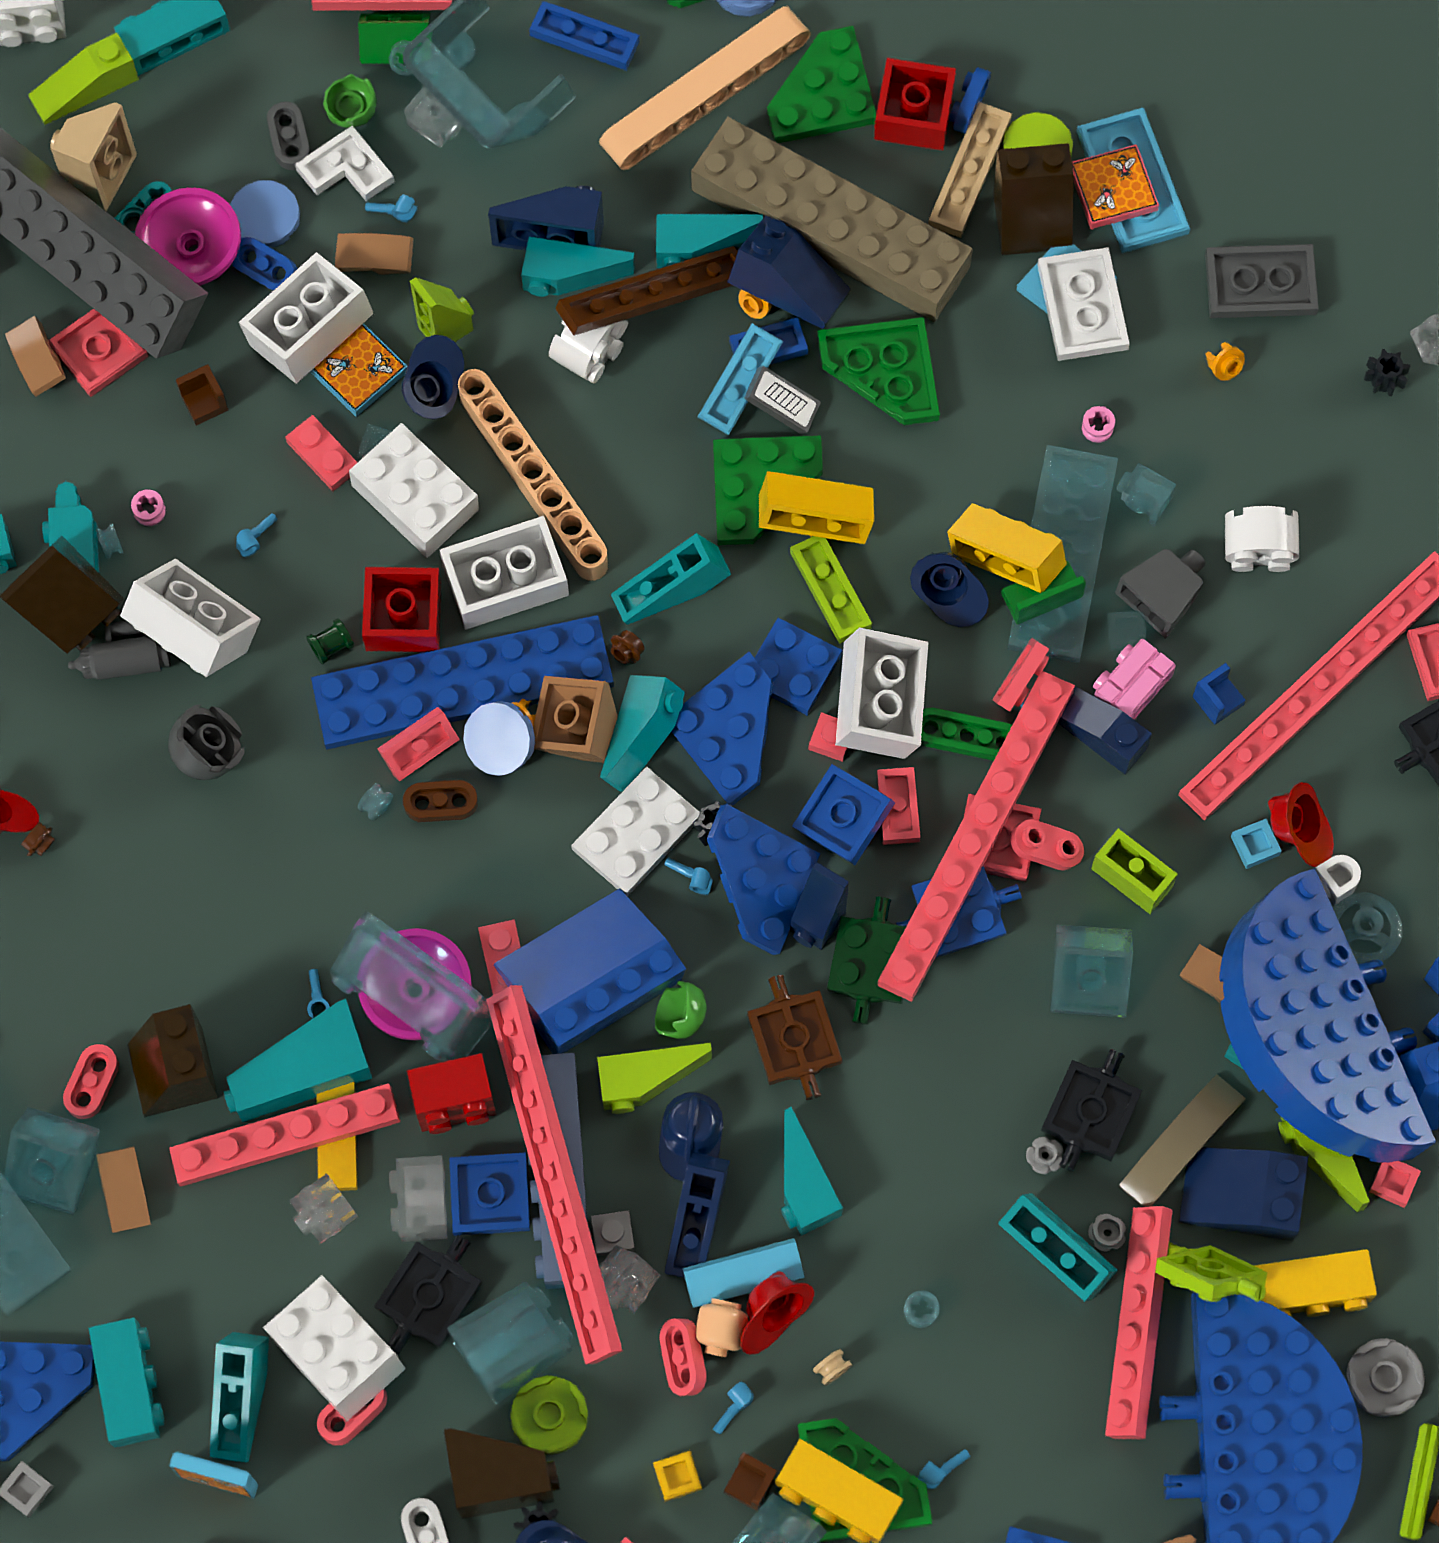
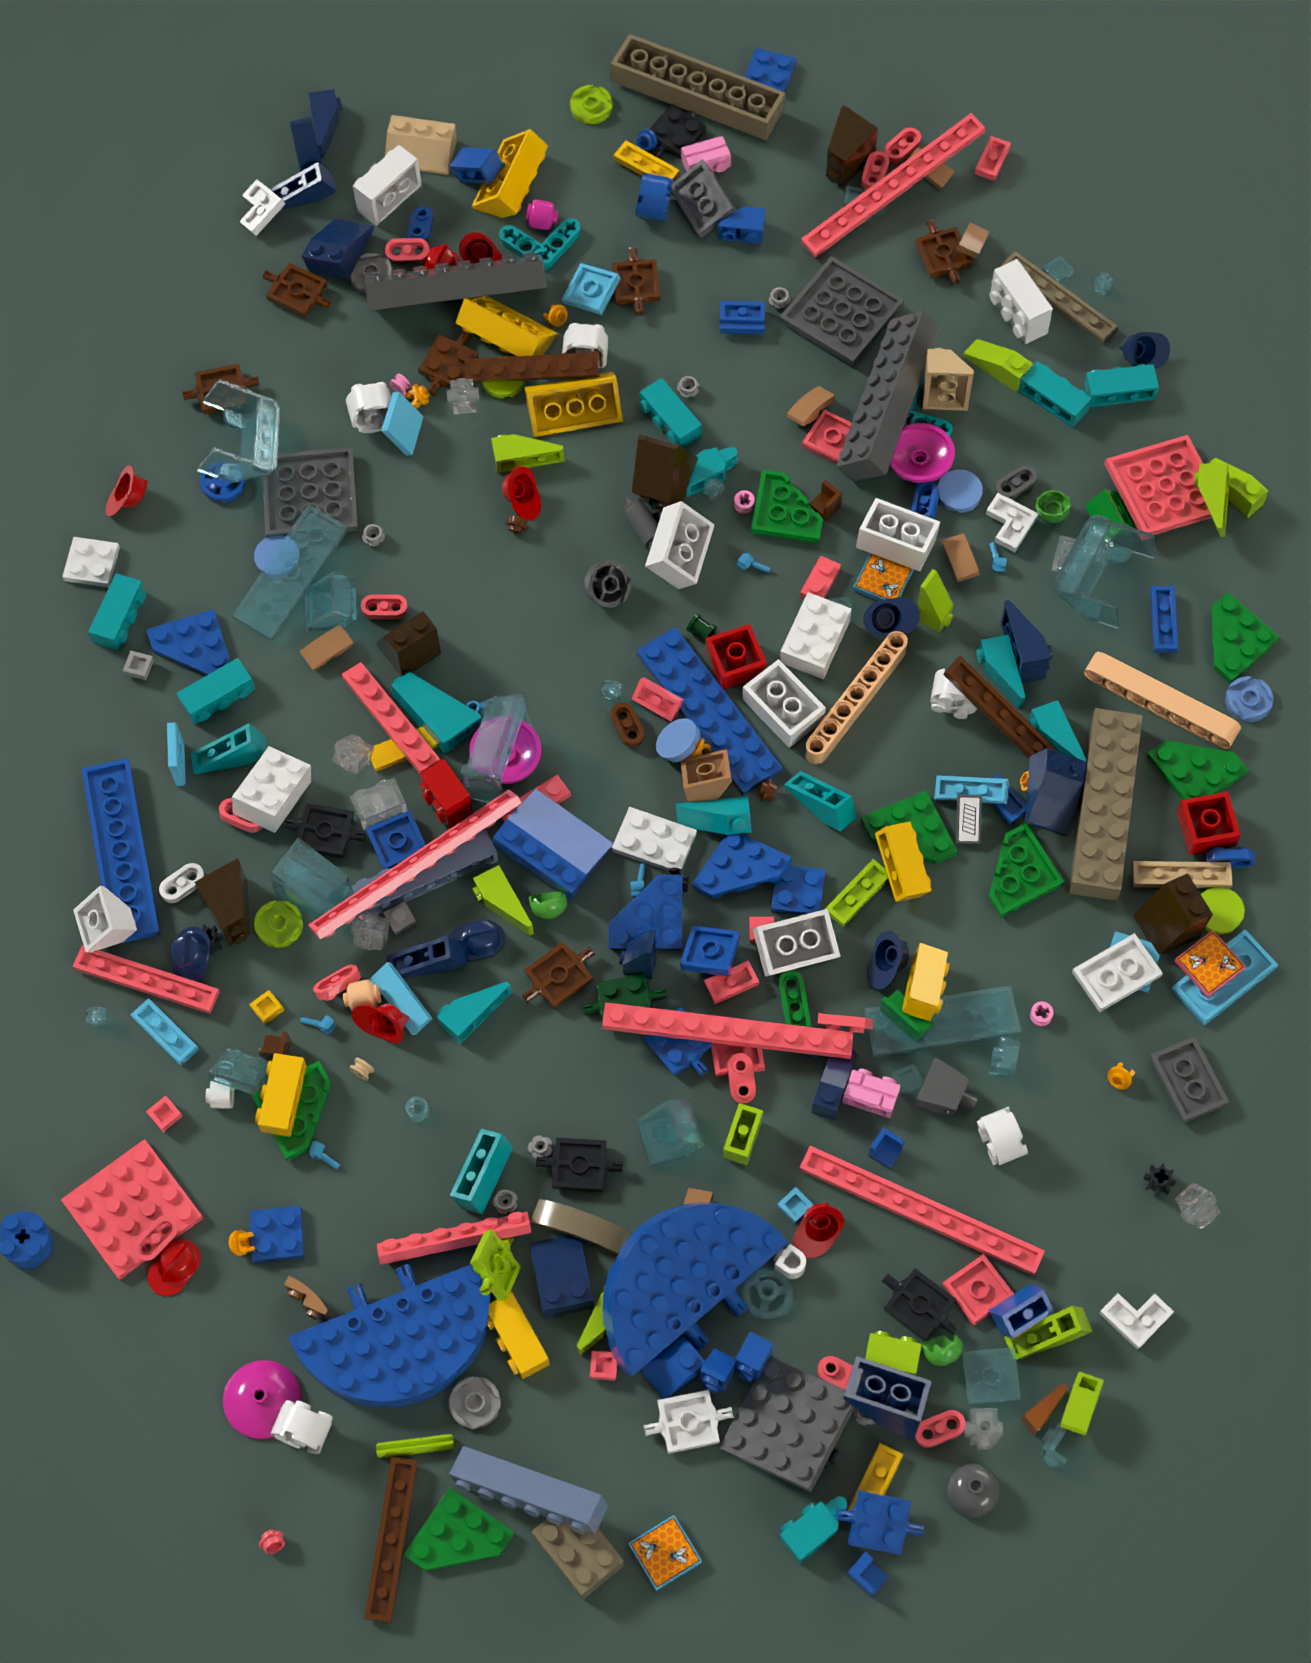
camera: 70 degrees right, 5 degrees down
none -> green plate [751,469,823,543]

